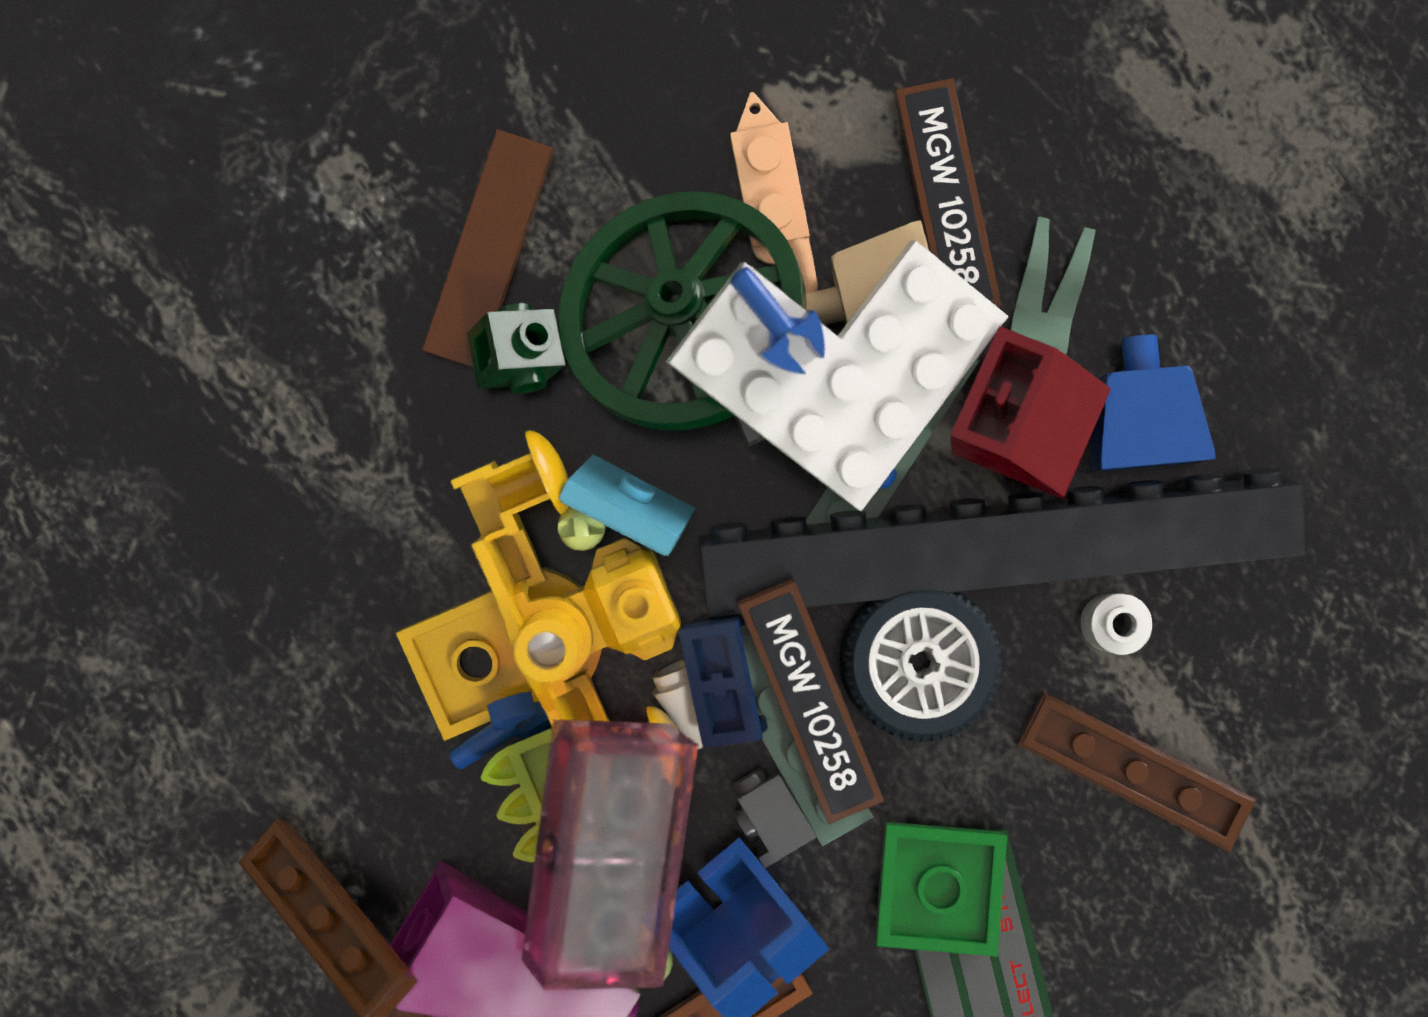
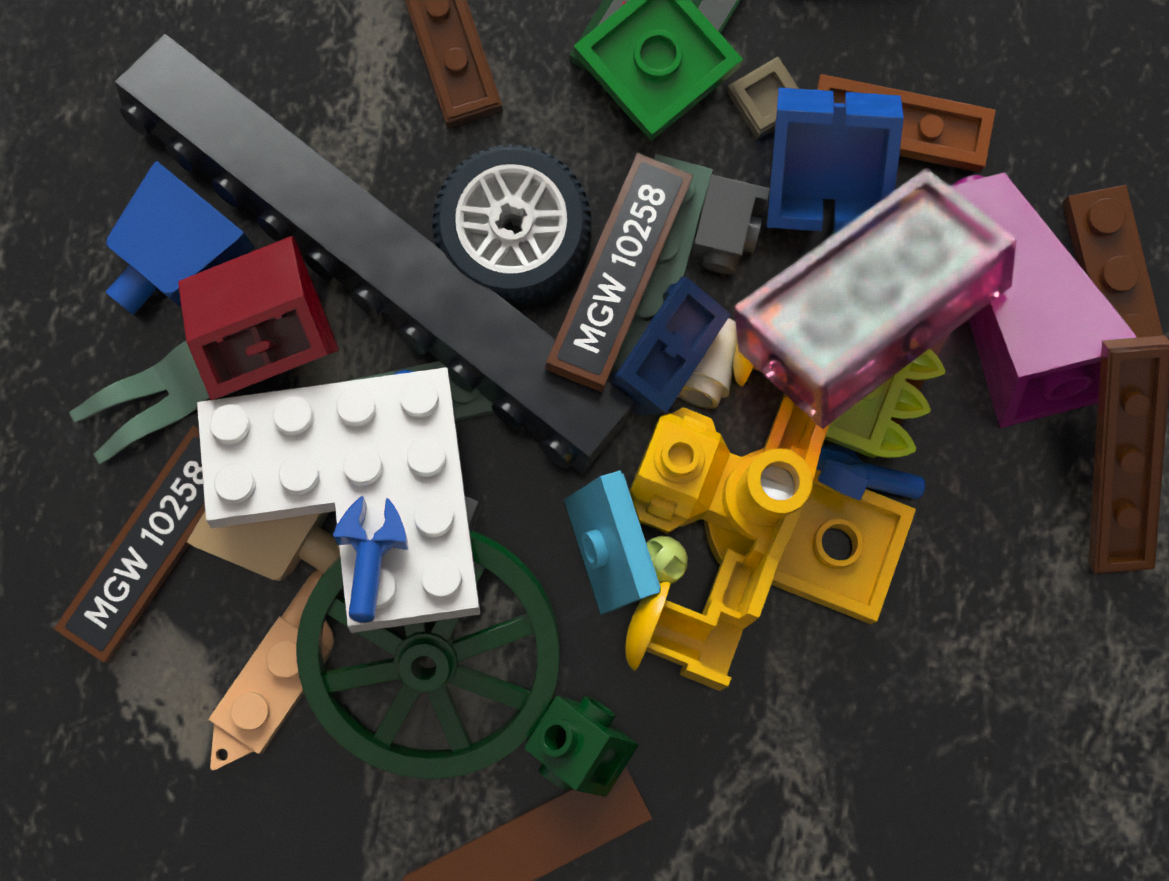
camera: 135 degrees left, 5 degrees down
white brick [1080,593,1152,655] -> none
none -> dark tan tile [727,57,799,140]

